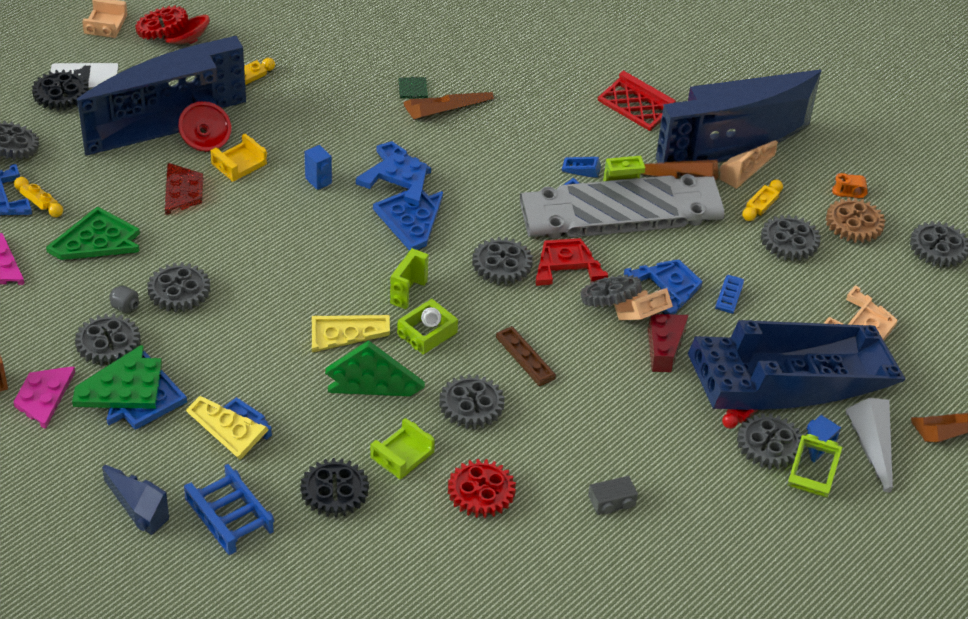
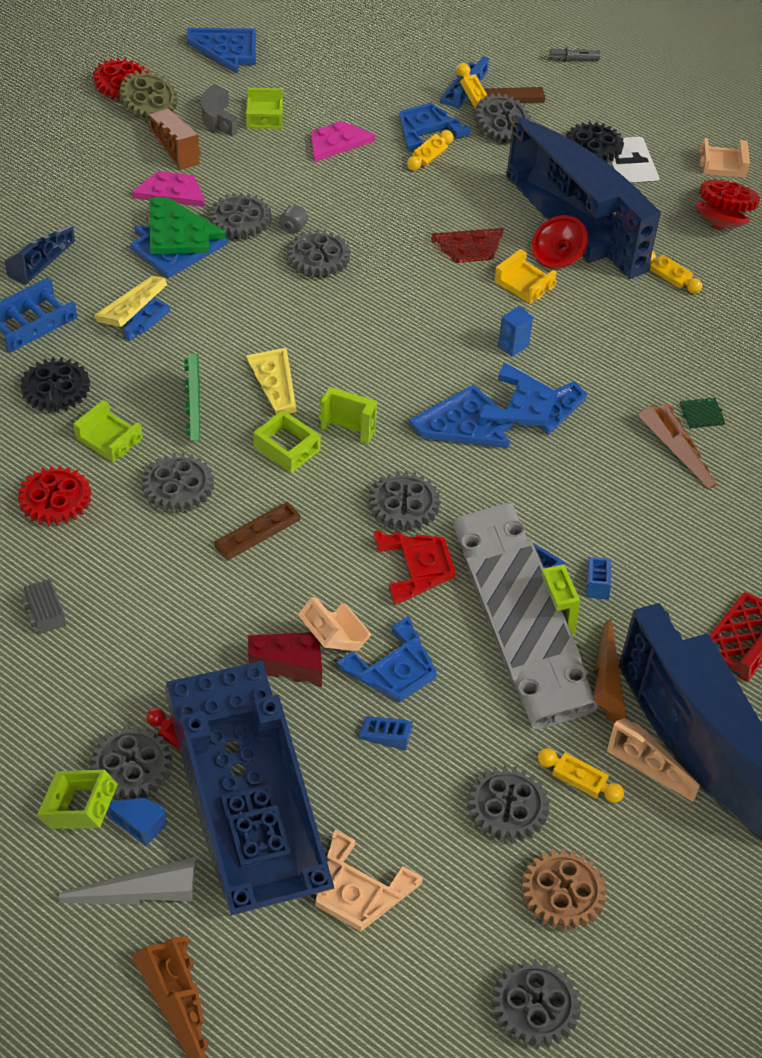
camera: 85 degrees right, 5 degrees up
green wing [46,206,140,260] -> none
white plate [421,307,441,327] -> none
dark grey gear [580,275,642,307] -> none
orange piece [832,173,868,198] -> none

